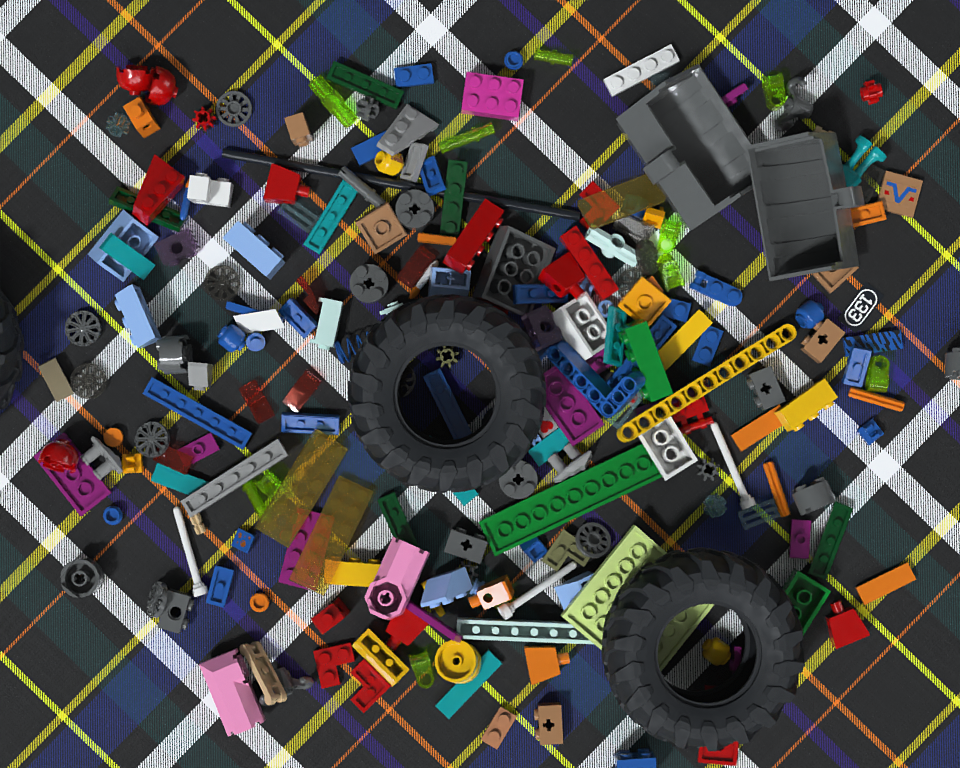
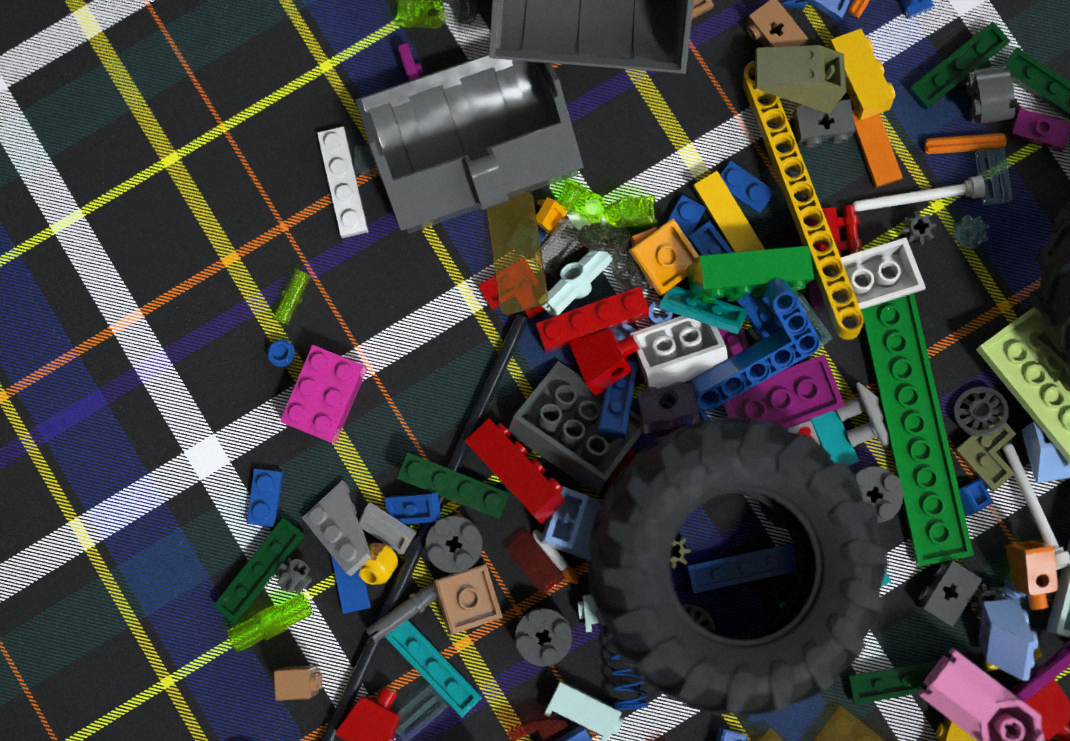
camera: 70 degrees left, 5 degrees down
orange tile [417,233,457,246] -> none
clear neon green pin [438,122,495,154] -> none
blue plate [689,270,742,307] -> none
blue head [795,300,824,329] -> none
none -> olive slope [755,45,846,114]
none -> dark green plate [908,21,1011,110]

